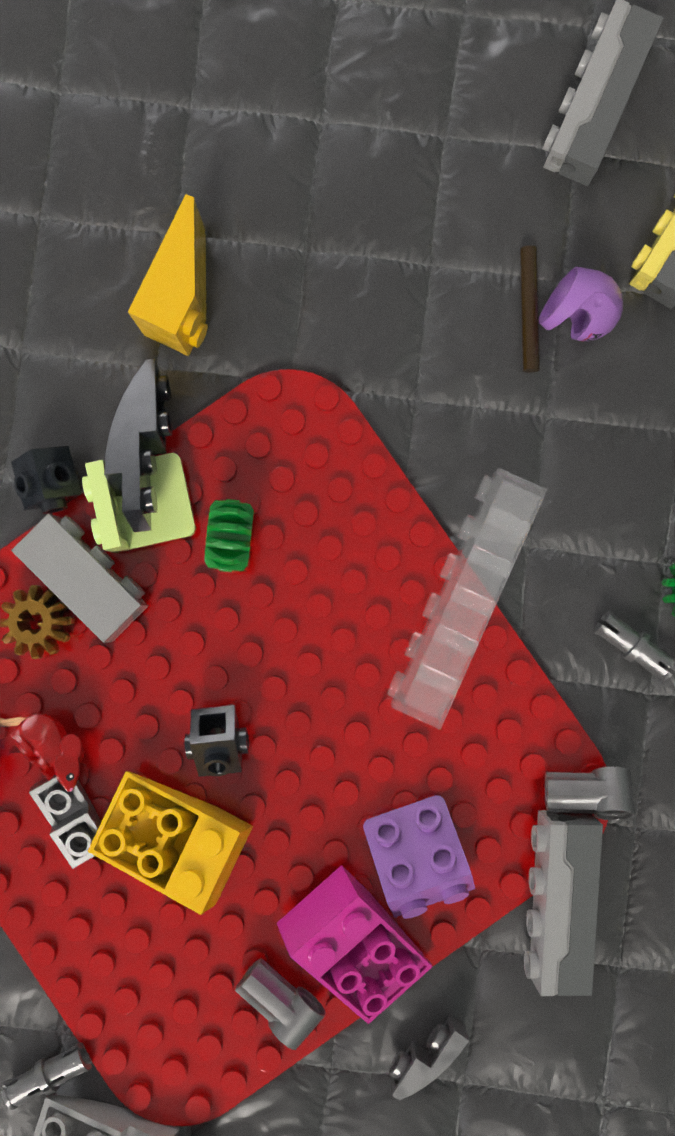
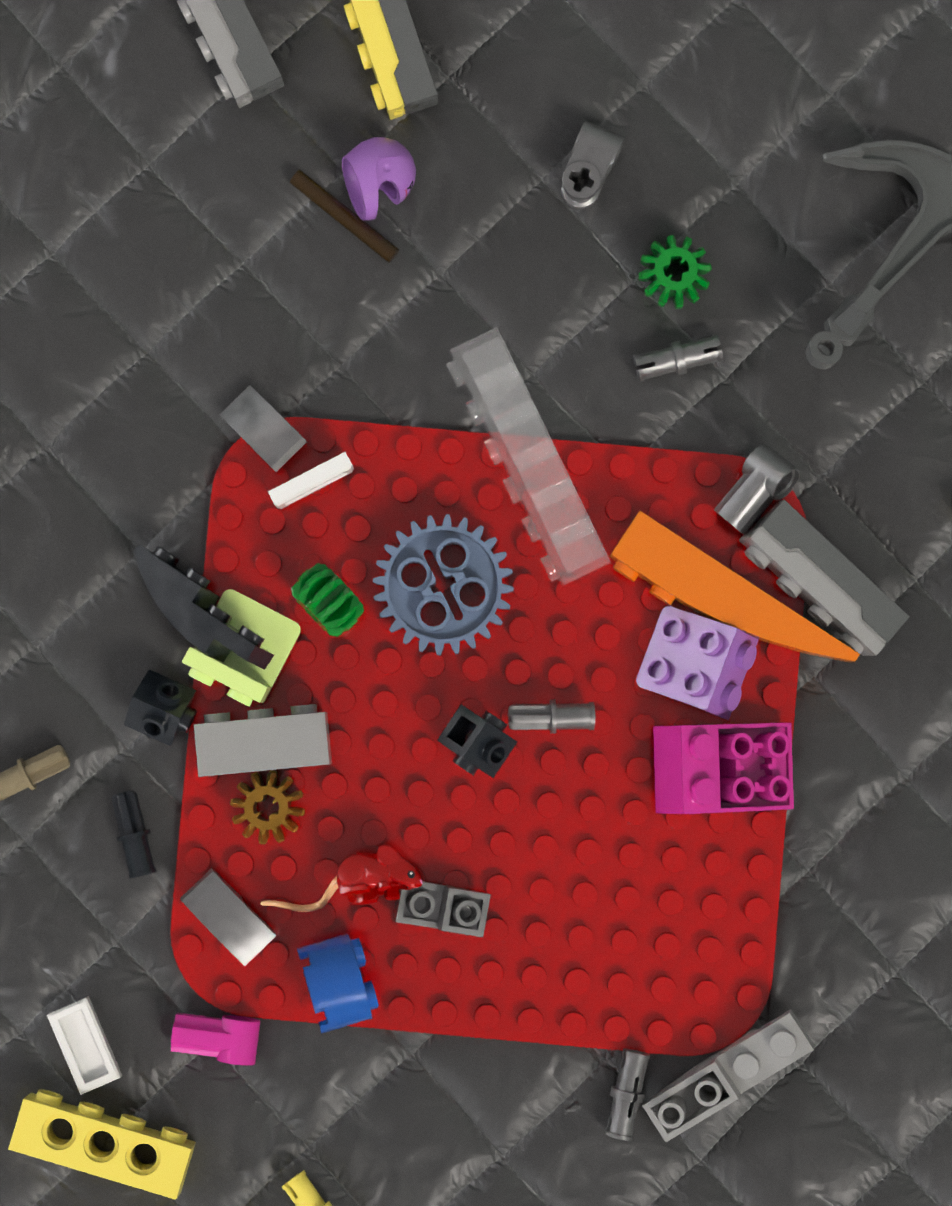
camera: 55 degrees left, 0 degrees up
yellow slope [88,771,253,915] -> none
yellow slope [128,194,208,357] -> none
flat silver piece [235,958,326,1050] -> none
flat silver slope [388,1014,469,1101] -> none
none -> flat silver slope [219,385,307,472]
none -> white tile [268,452,354,509]
none -> sand blue gear [373,514,514,656]
none -> flat silver axle [508,699,595,734]
none -> orange slope [609,511,860,662]

